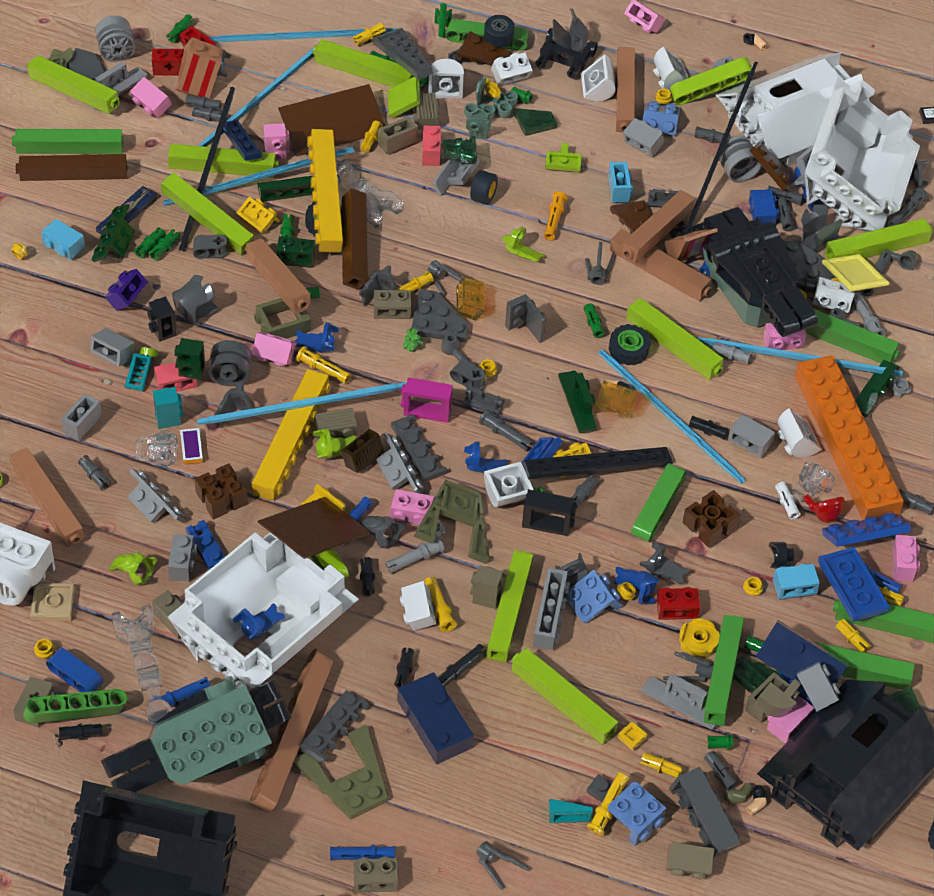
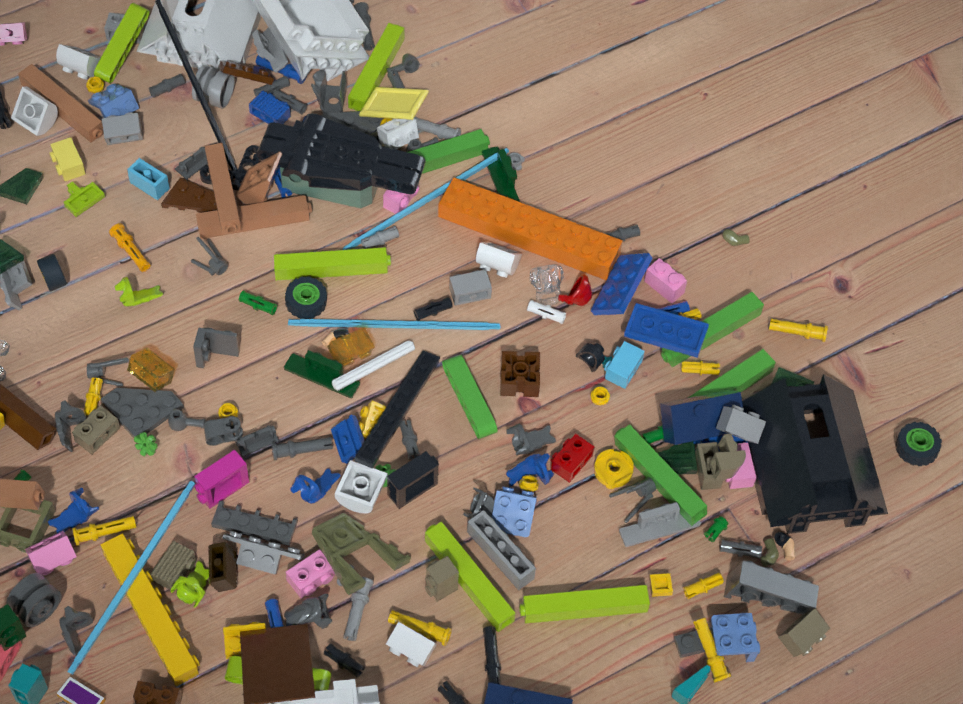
camera: 50 degrees left, 5 degrees up
none -> light yellow brick [49,137,86,181]
none -> white axle [332,341,415,390]

